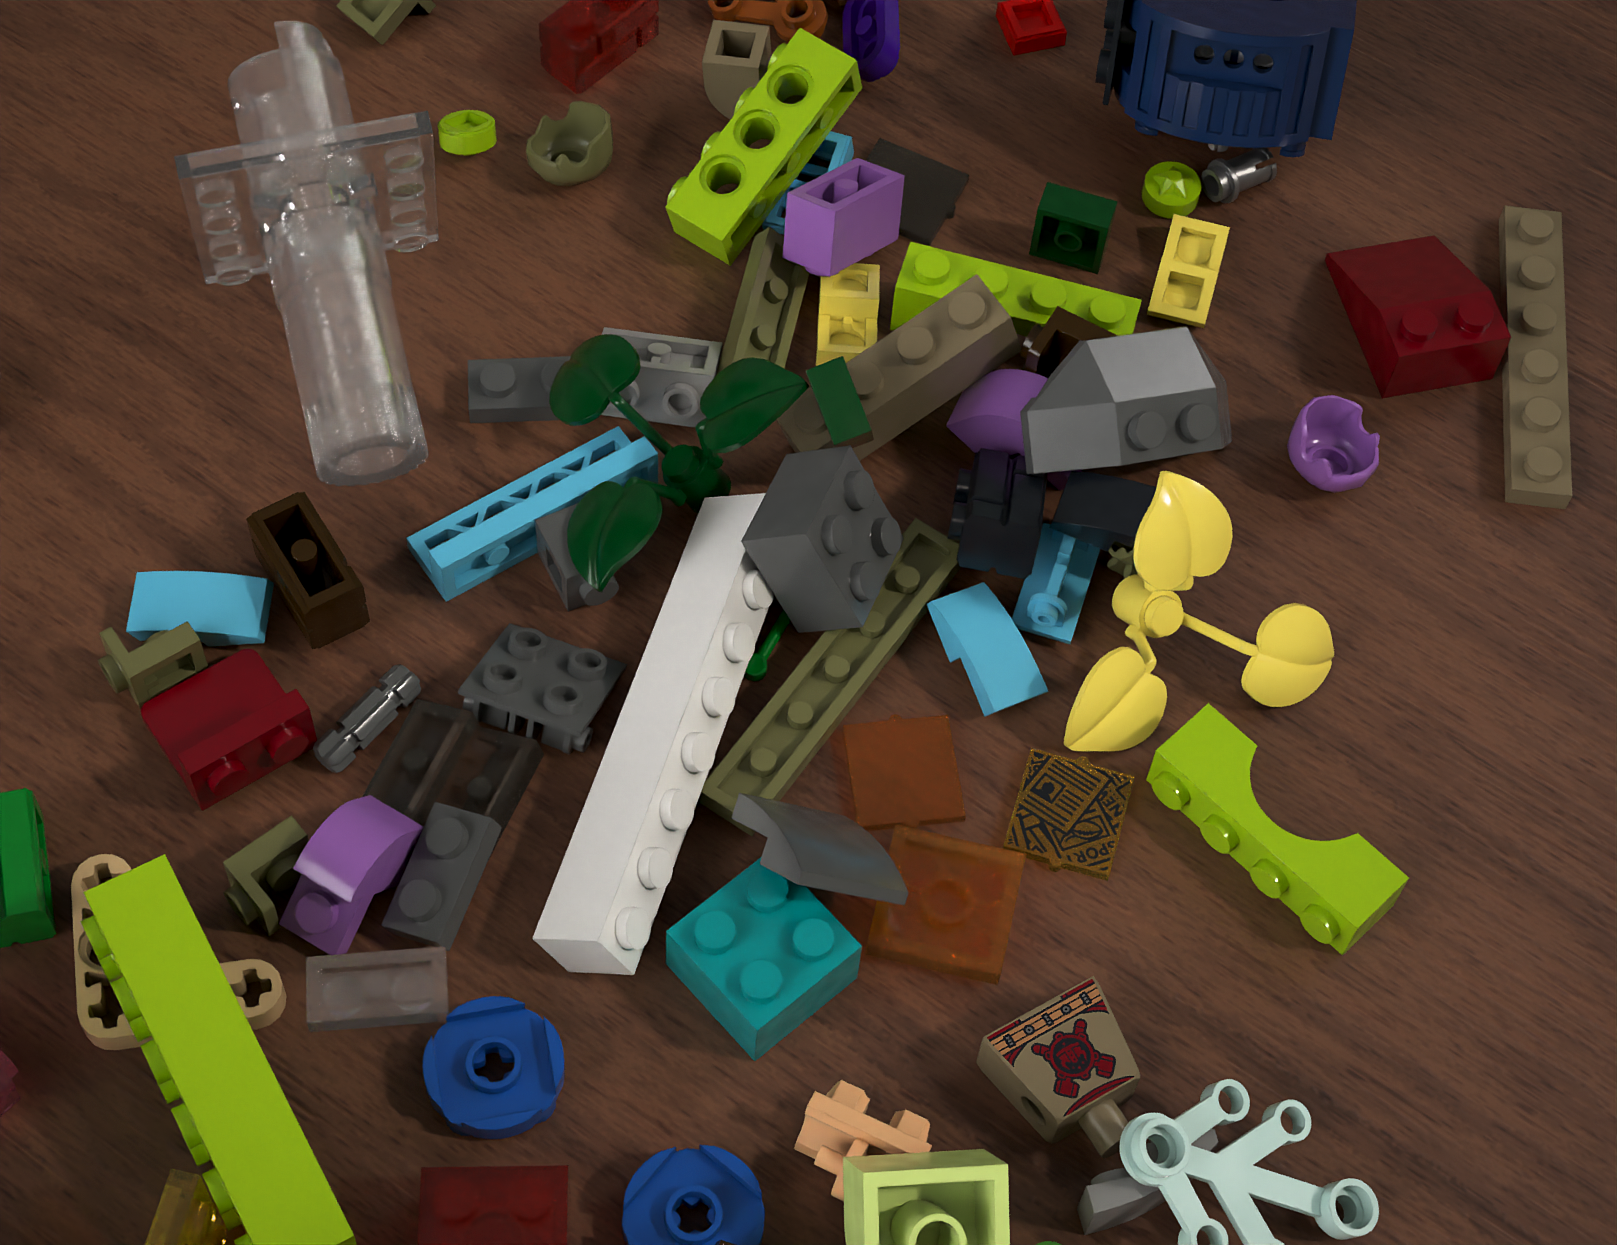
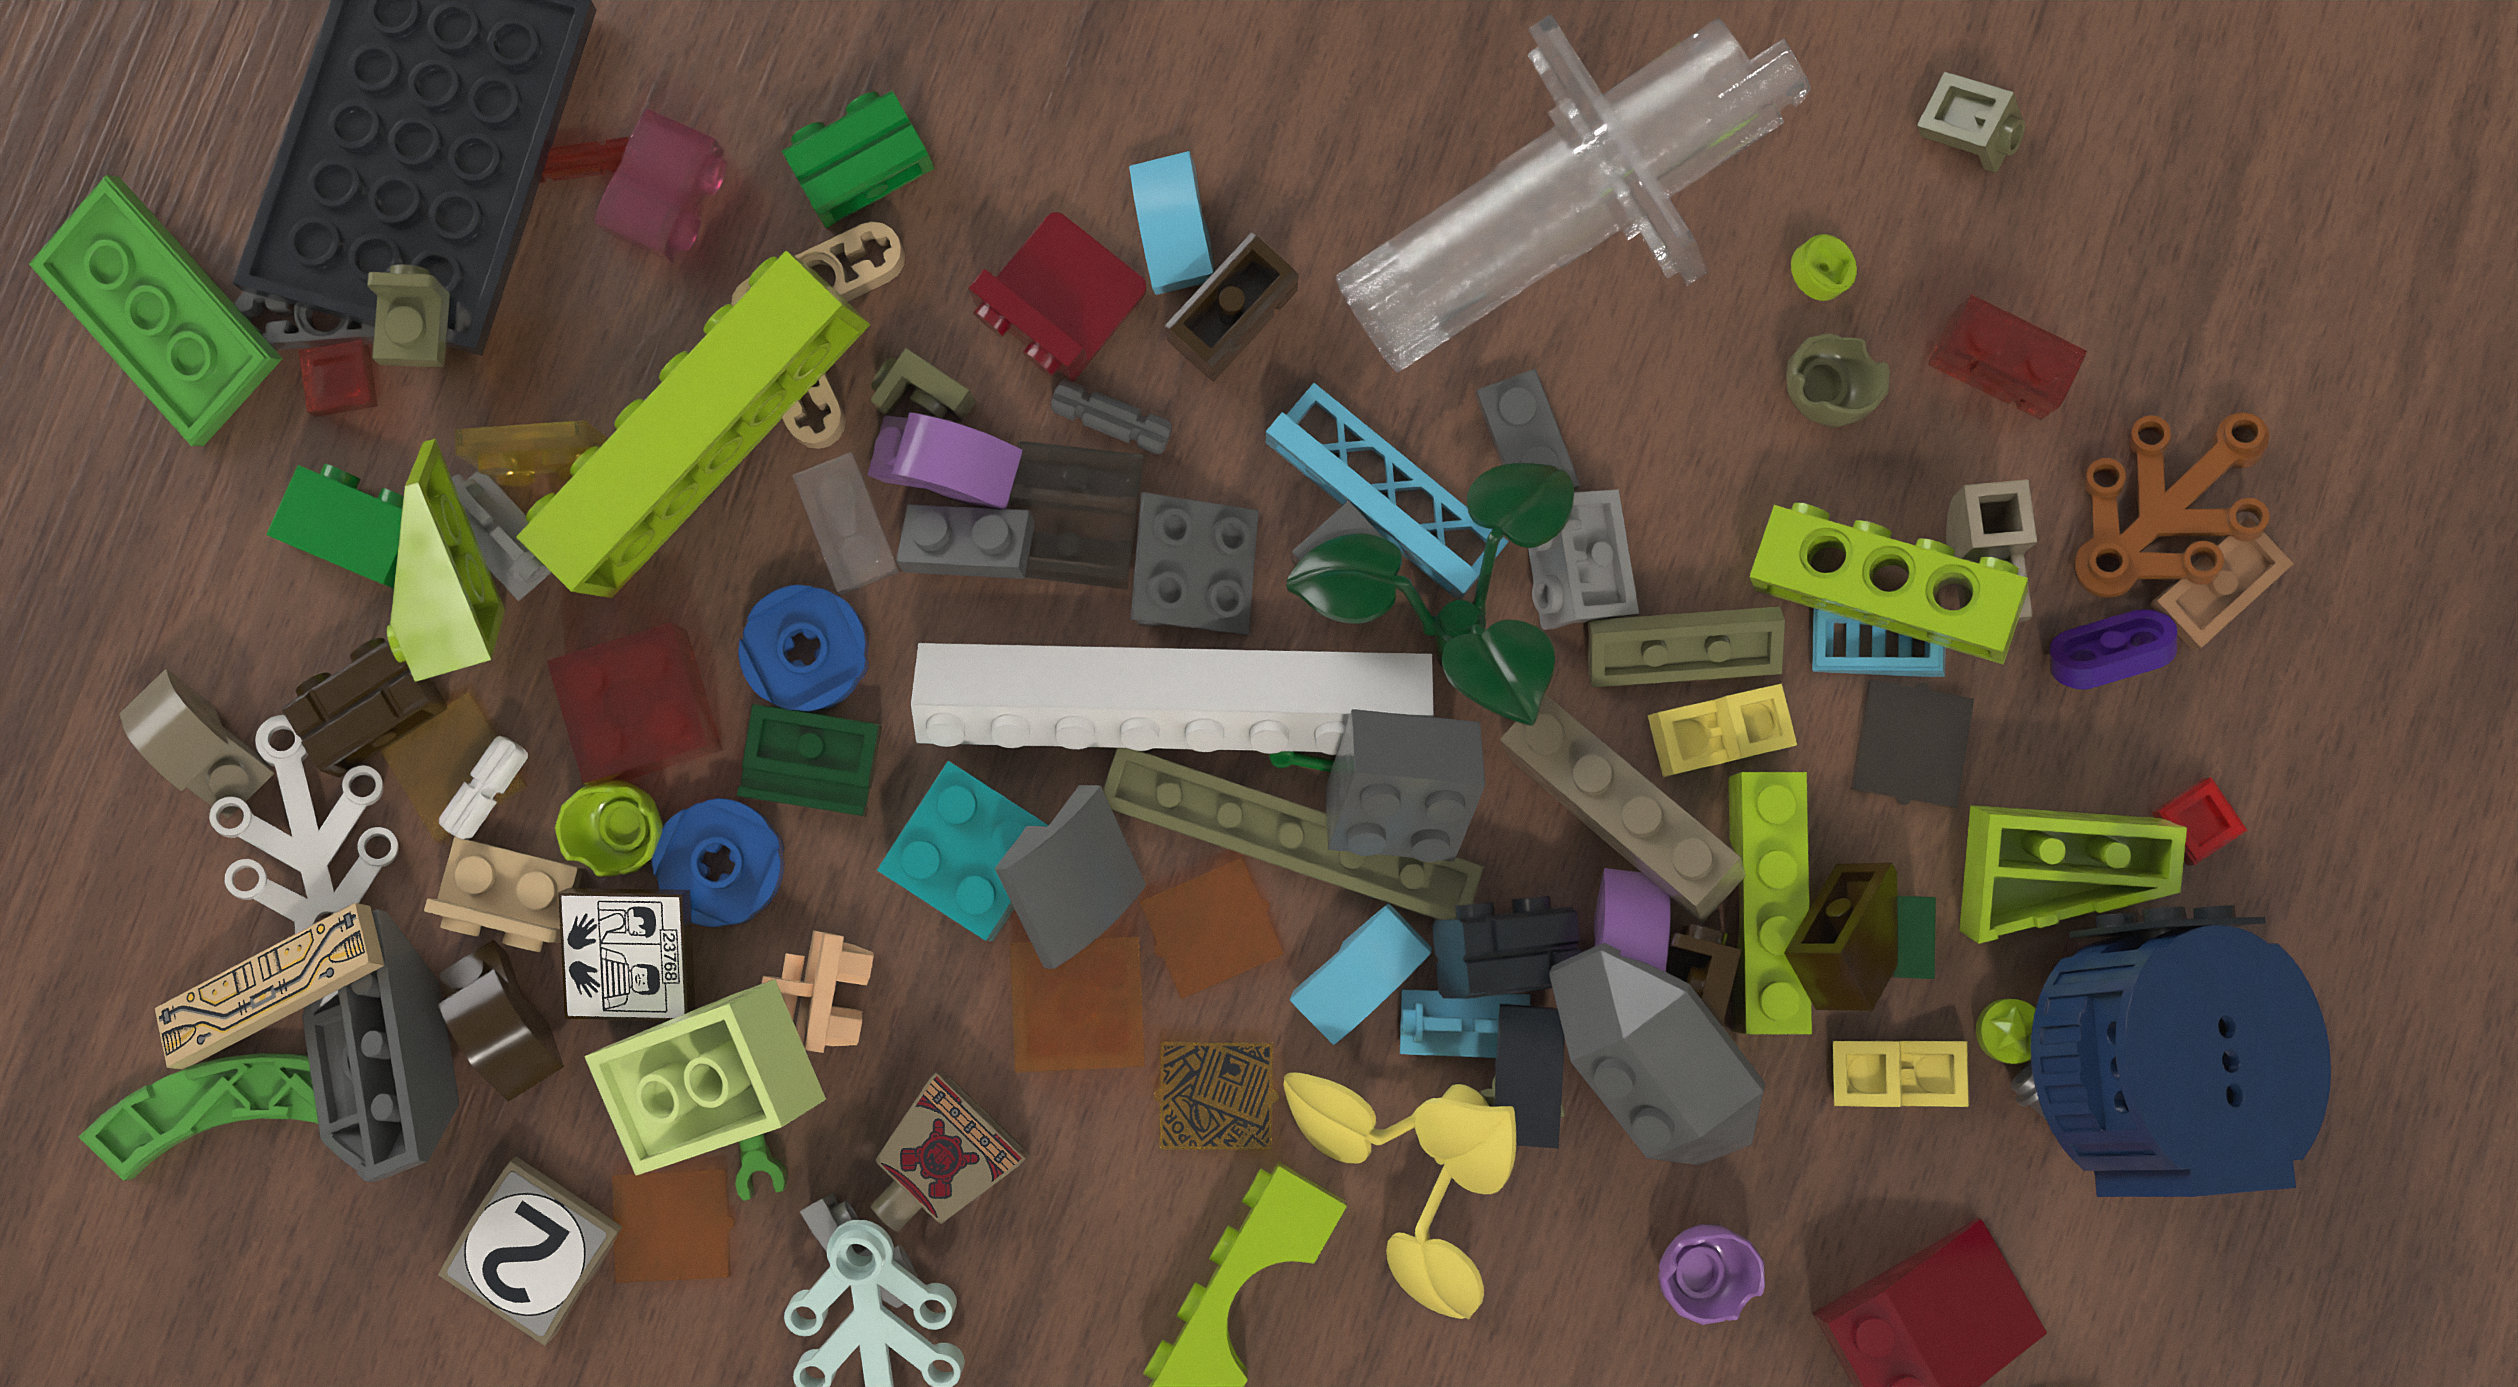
camera: 80 degrees right, 25 degrees up
olive bracket [98,621,209,709] -> none
medium lavender brick [782,158,905,277] -> none
dark green piece [805,356,874,448] -> none
none -> dark green plate [736,704,882,817]
none -> dark brown slope [1784,862,1898,1011]
none -> lime wedge [1959,805,2187,944]

